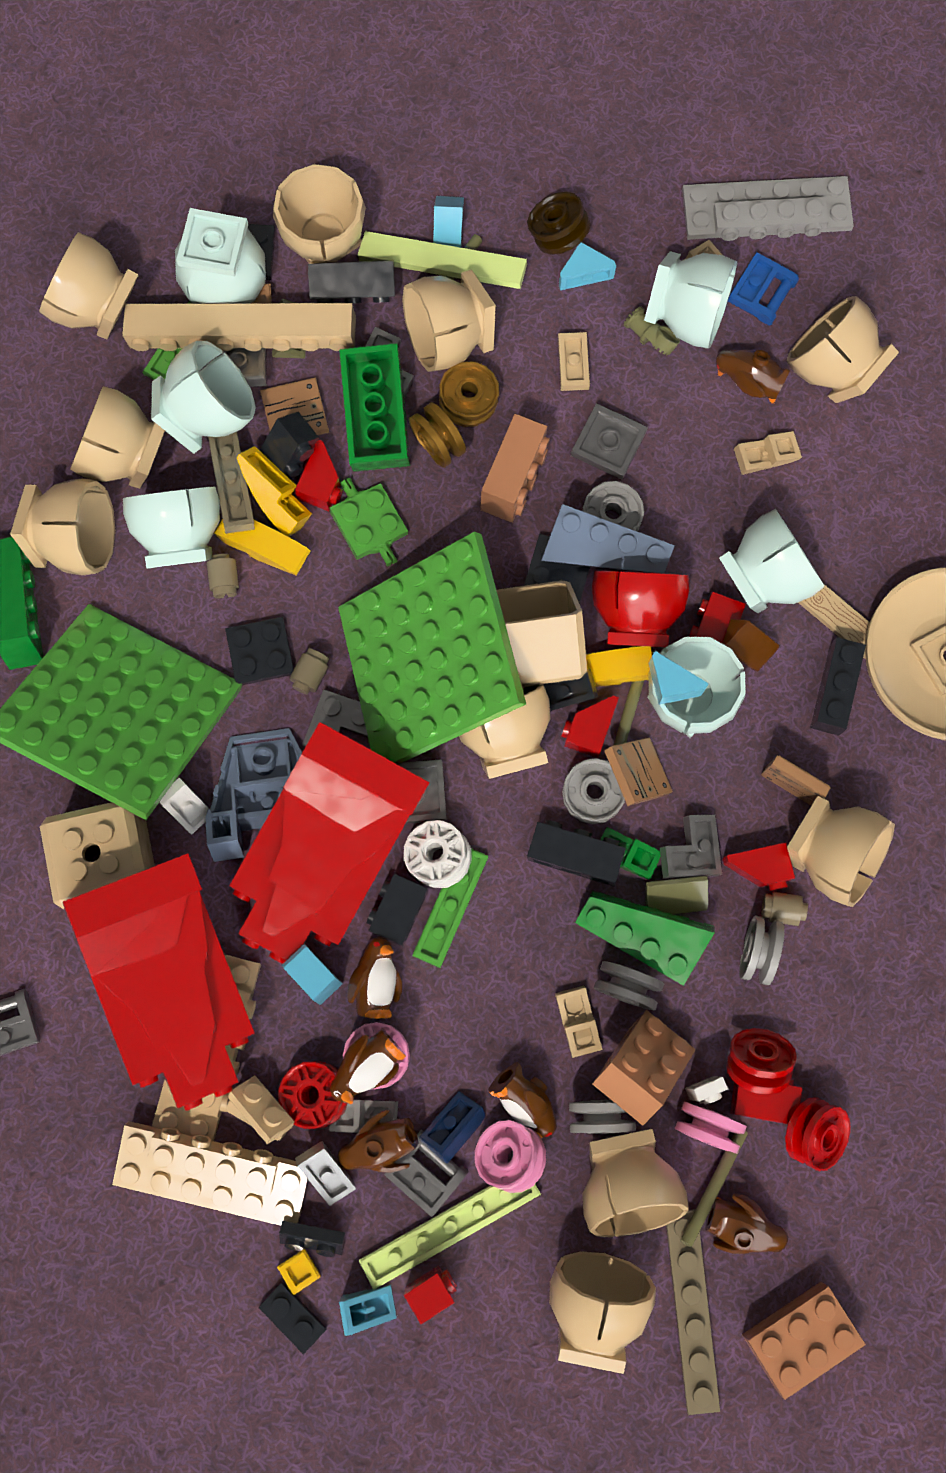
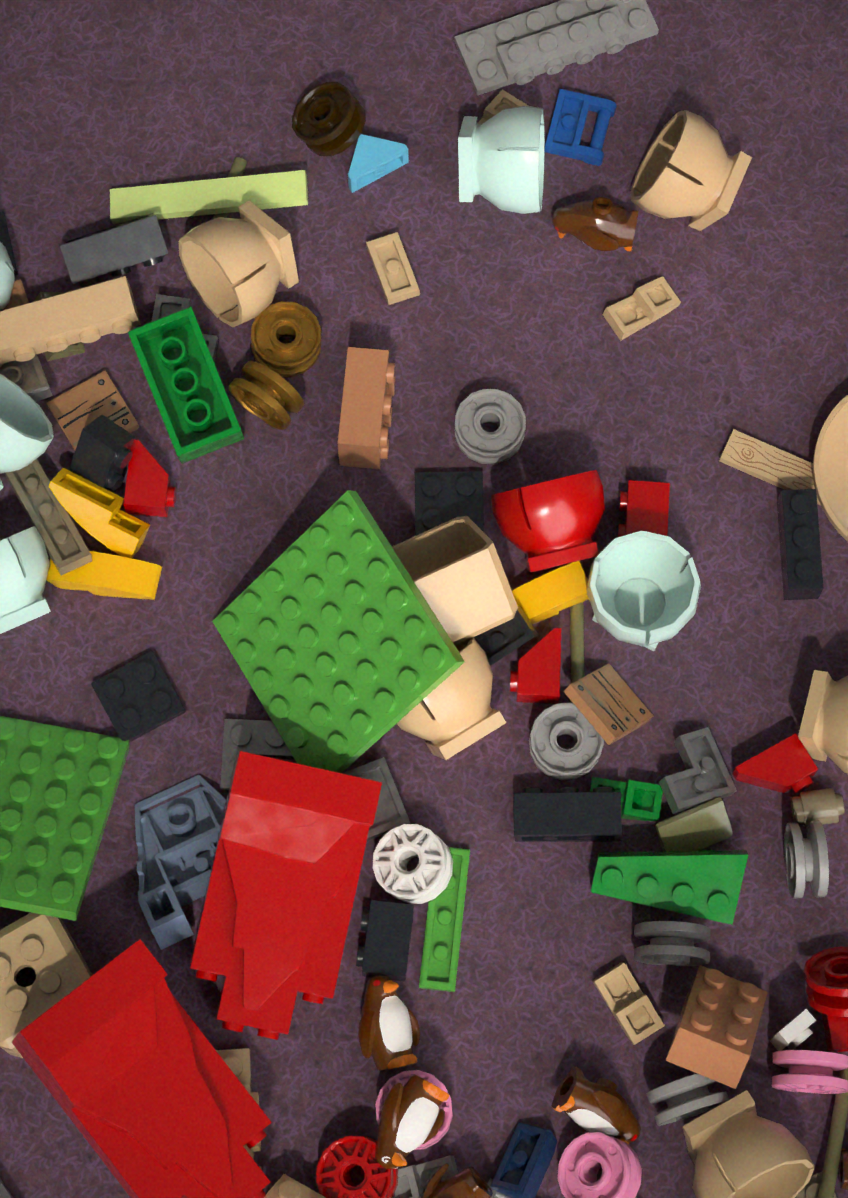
camera: 15 degrees left, 5 degrees down
white plate [160,778,209,835] -> none
dark tan brick [207,554,239,599] -> none
tan plate [273,164,366,263] -> none
medium azure slope [281,944,342,1005] -> none
dark tan brick [289,648,329,695] -> none
bright green plate [330,478,408,567] -> none
medium azure slope [433,196,464,248] -> none
sand blue wedge [541,504,675,574] -> none
flat silver plate [571,403,648,480] -> none
olive connector [624,306,680,355] -> none
medium azure slope [648,651,709,705] -> none
light aqua plate [719,509,824,613] -> none
reddish brown slope [722,619,780,672] -> none
medium nougat tile [761,755,831,806] -> none

